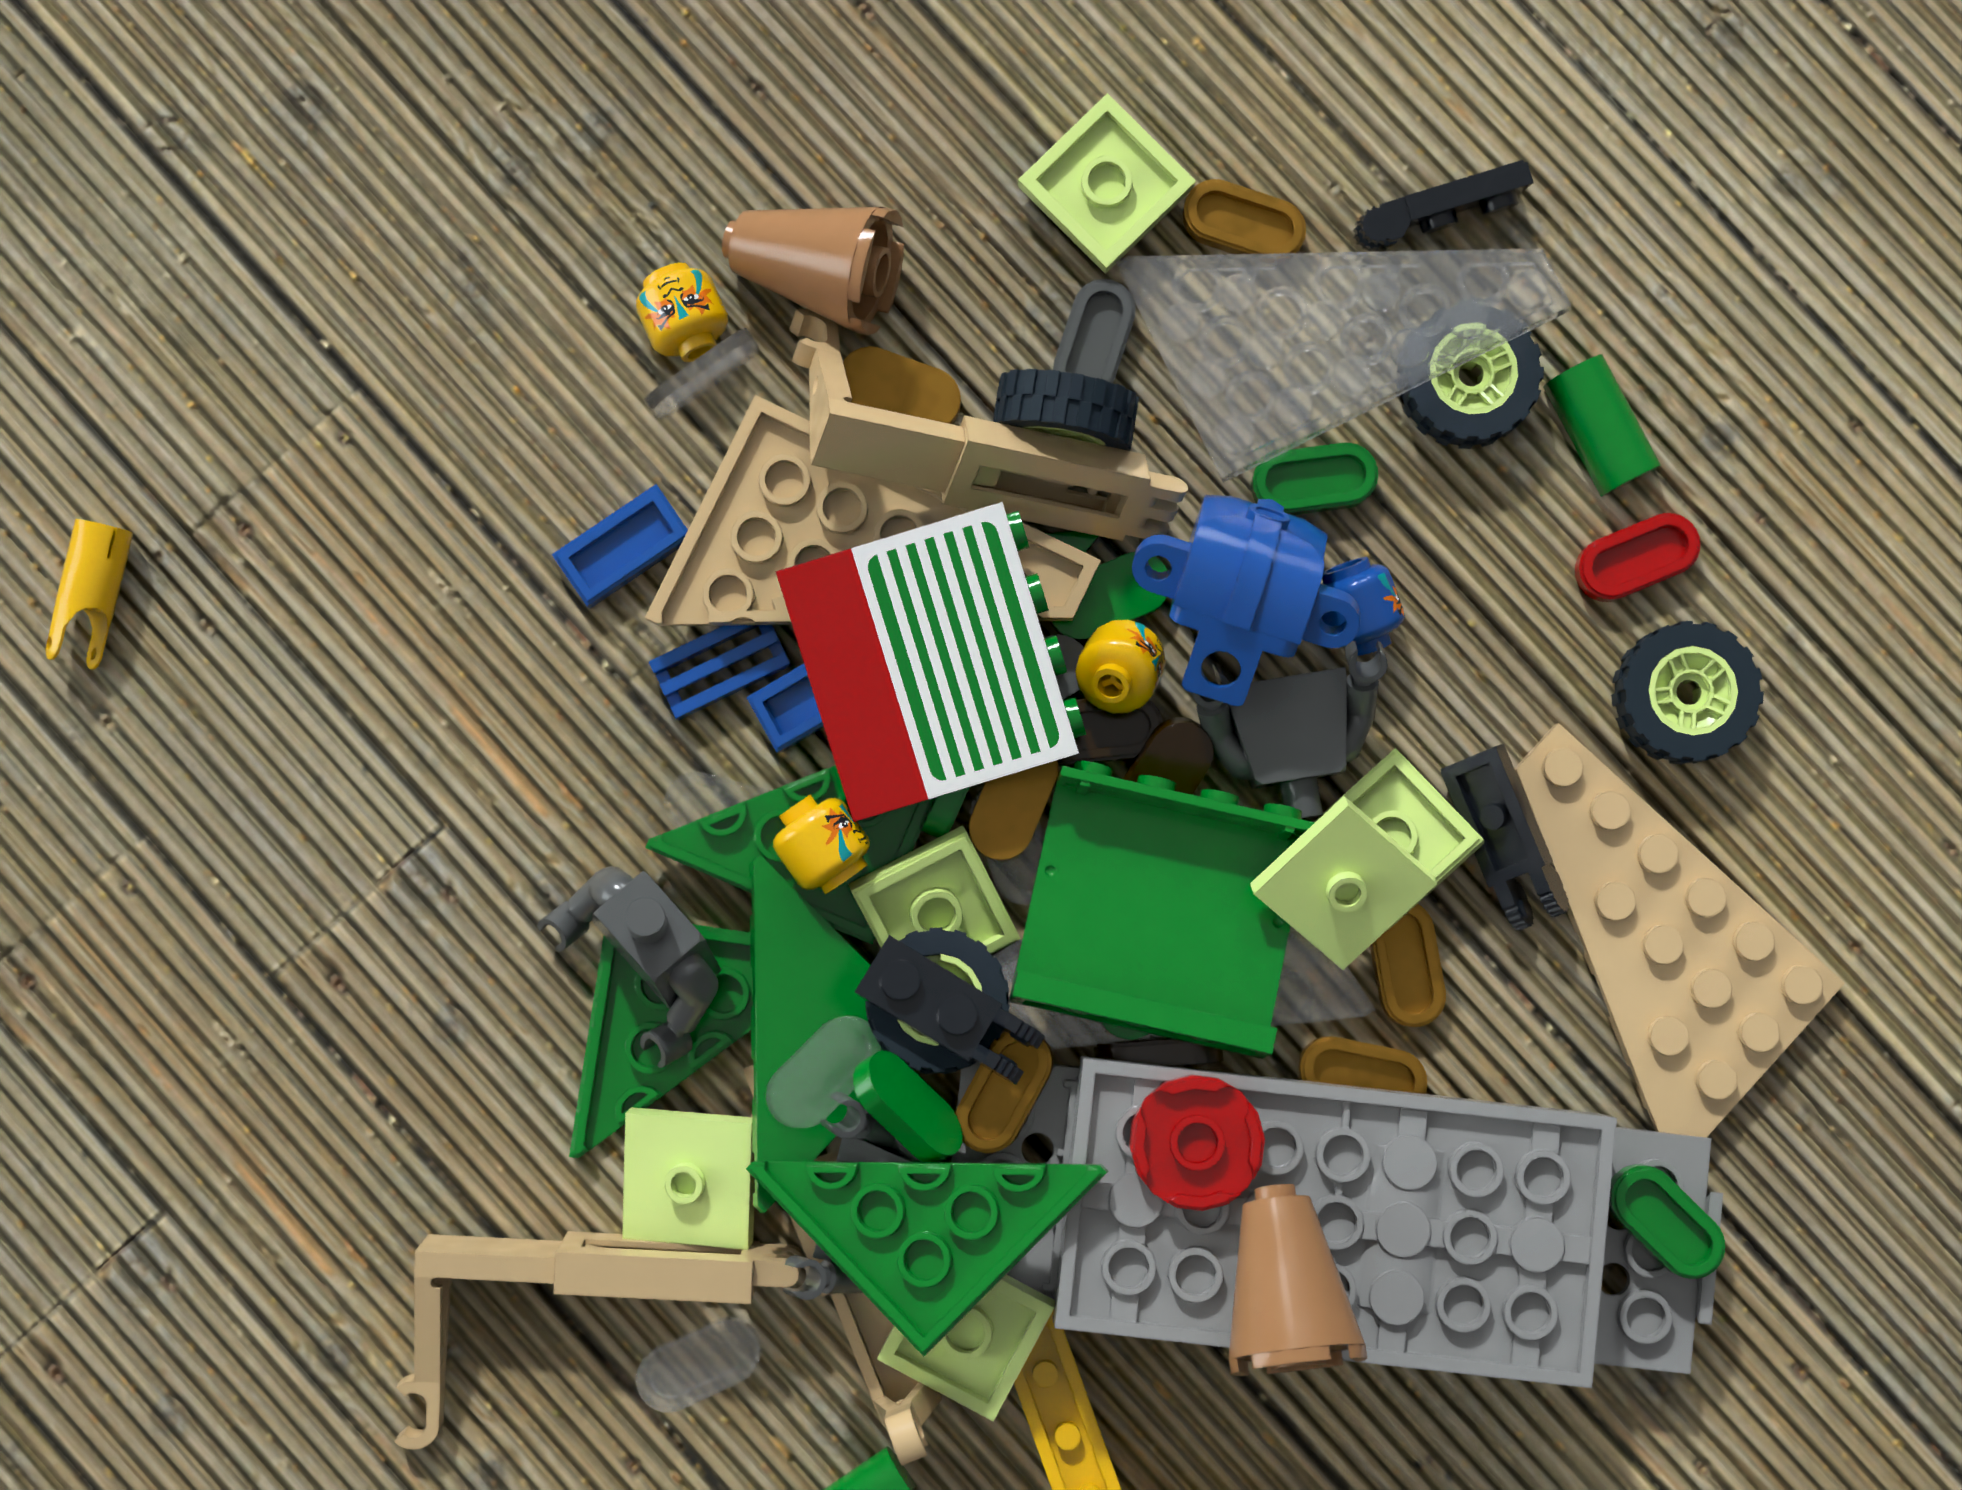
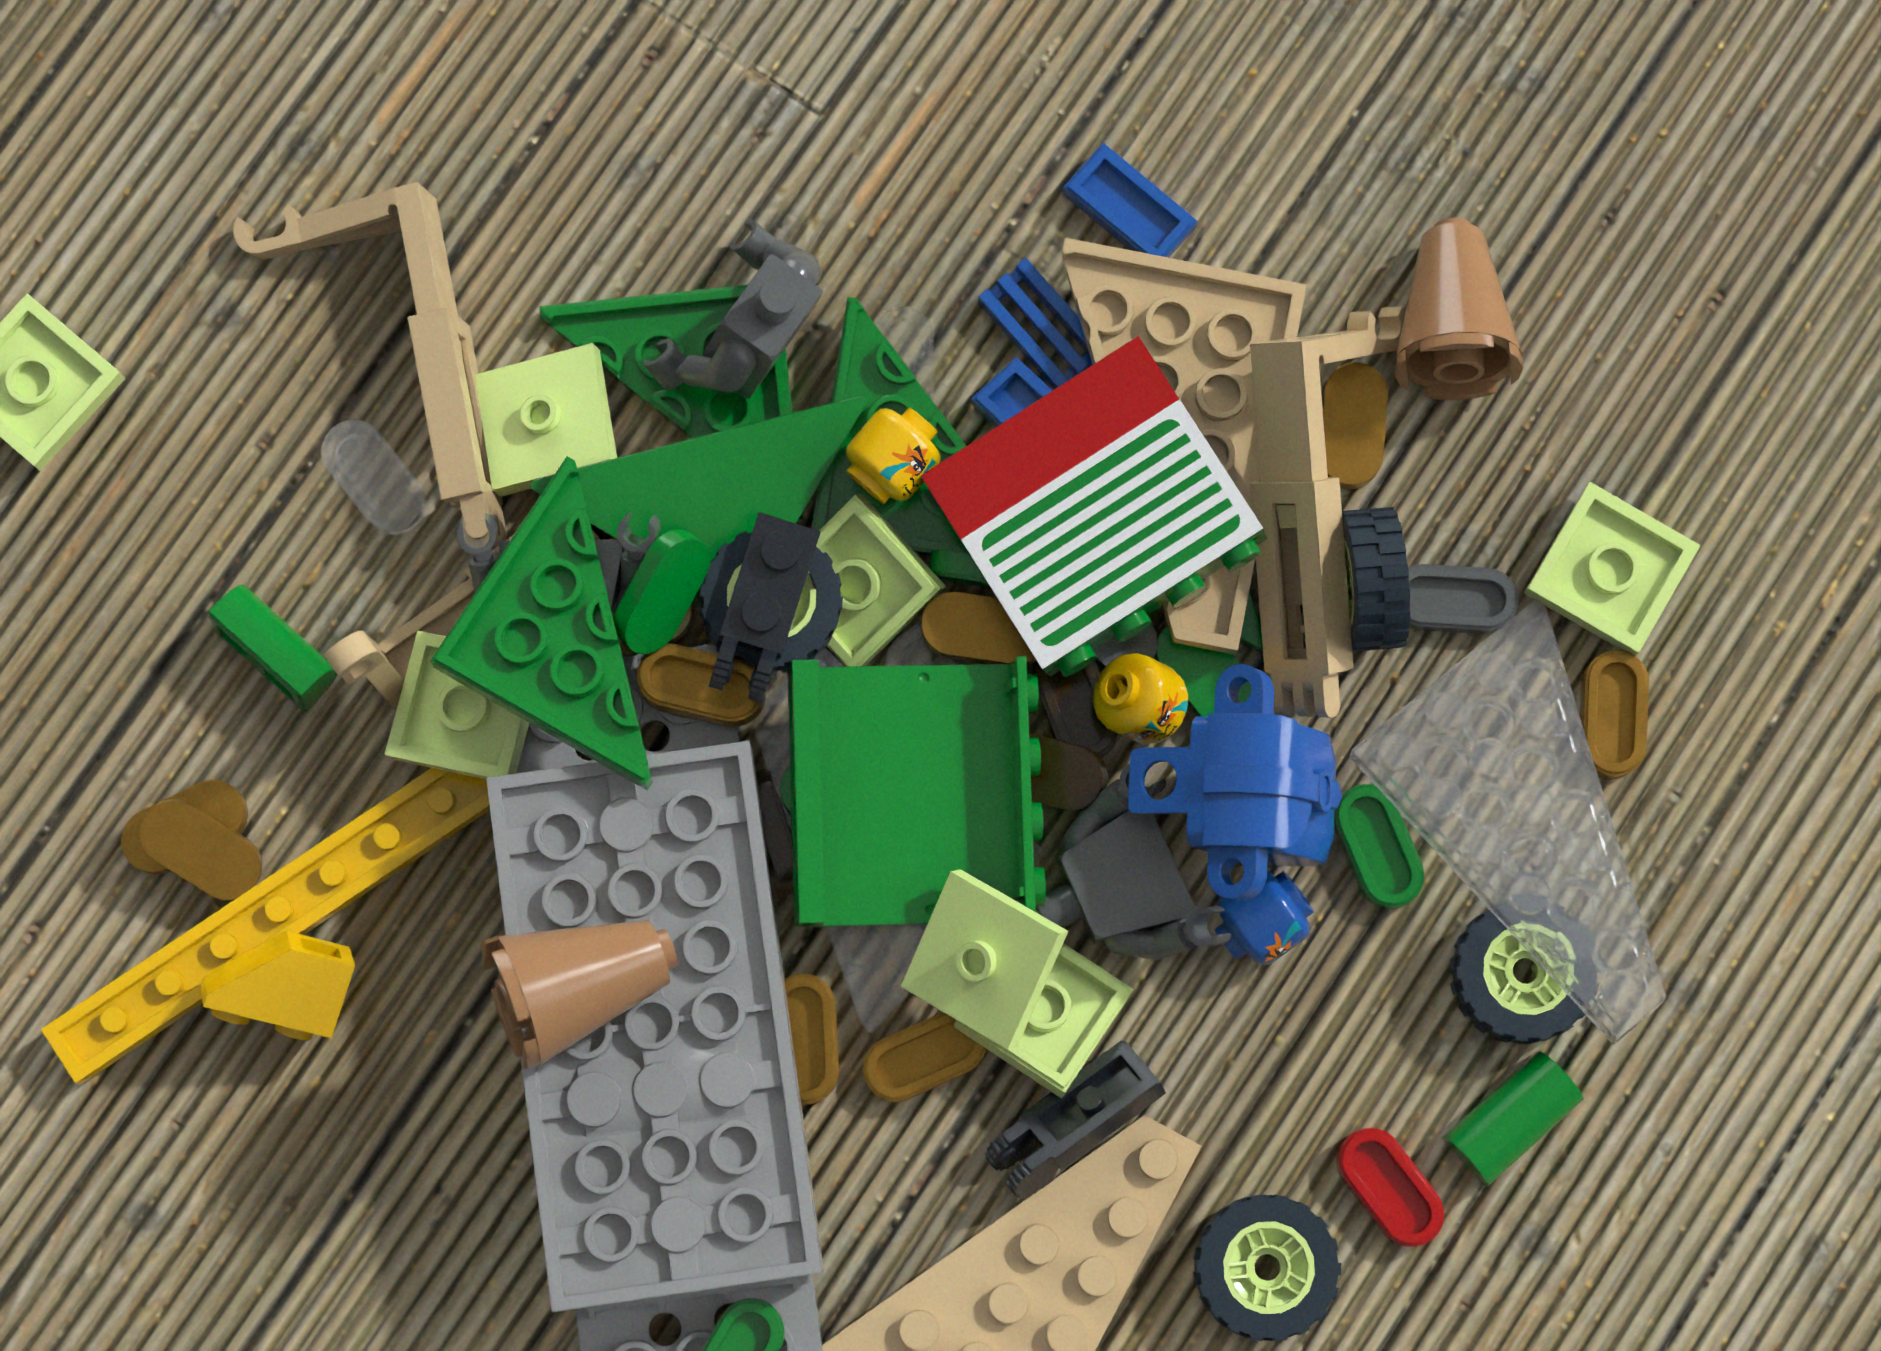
camera: 75 degrees right, 5 degrees down
yellow head [636,263,728,362] -> none
clear tile [643,328,759,420] -> none
clear tile [766,1016,881,1128] -> none
red tile [1129,1074,1265,1211] -> none
black hinge [1353,160,1534,251] -> none

